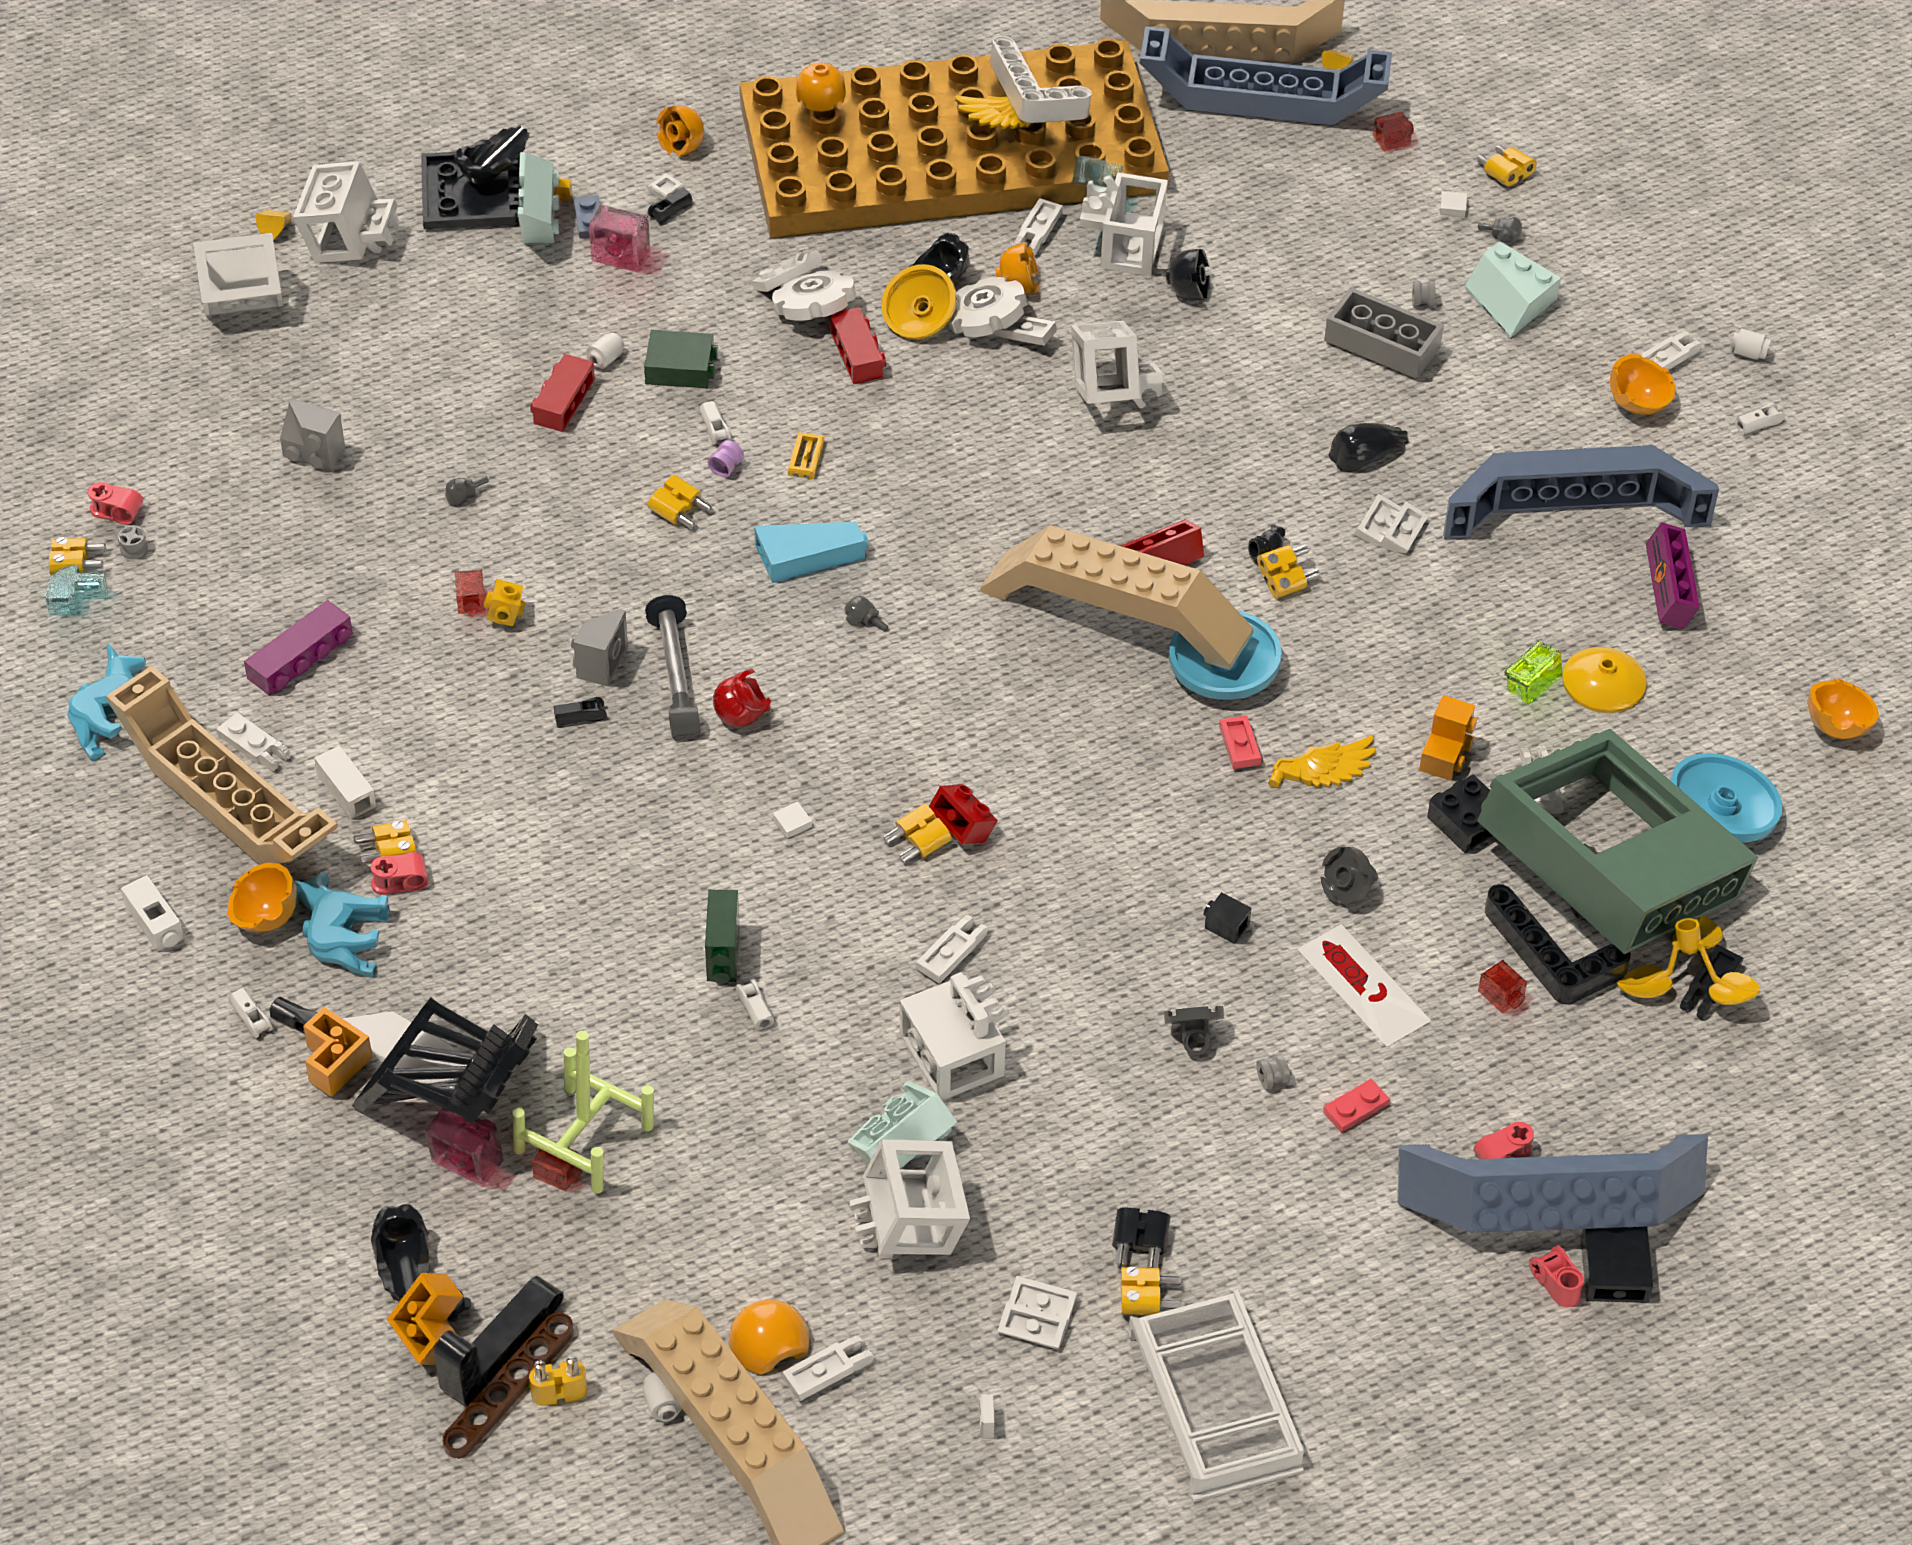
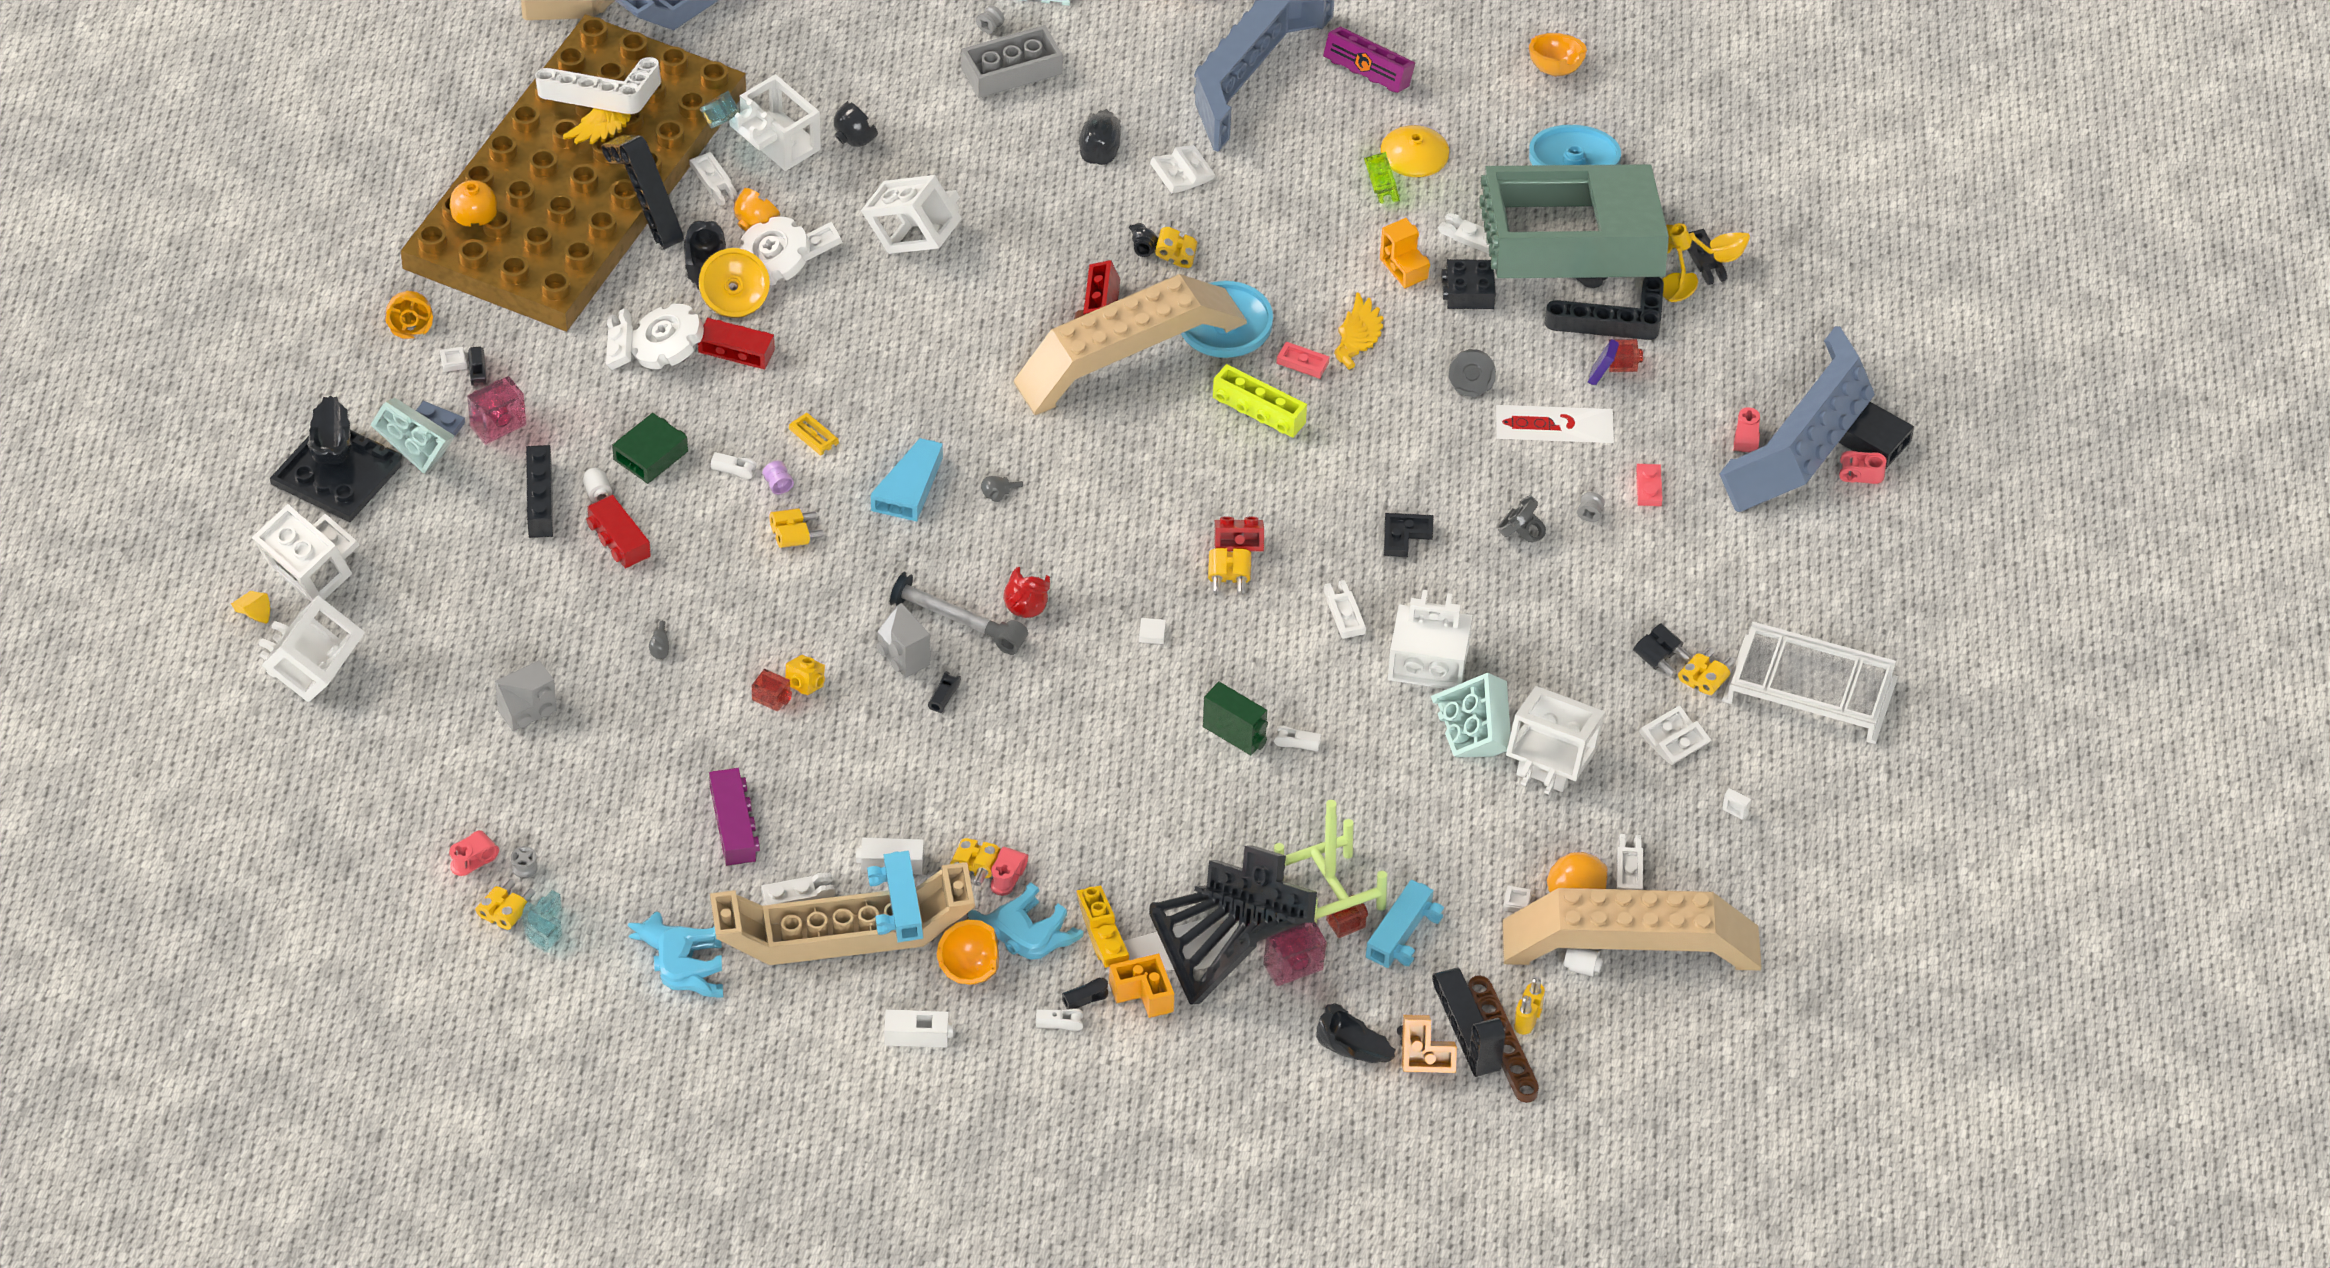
camera: 55 degrees left, 0 degrees up
black brick [1203,892,1252,944] -> none
none -> black brick [526,445,553,538]
none -> black beam [601,135,684,251]
none -> medium azure brick [867,851,923,943]
none -> yellow slope [1076,885,1129,968]
none -> neon yellow brick [1213,364,1307,438]
none -> medium azure brick [1366,879,1444,968]
none -> black plate [1384,513,1434,557]
none -> white tile [1503,885,1532,912]
none -> dark purple tile [1587,339,1619,385]

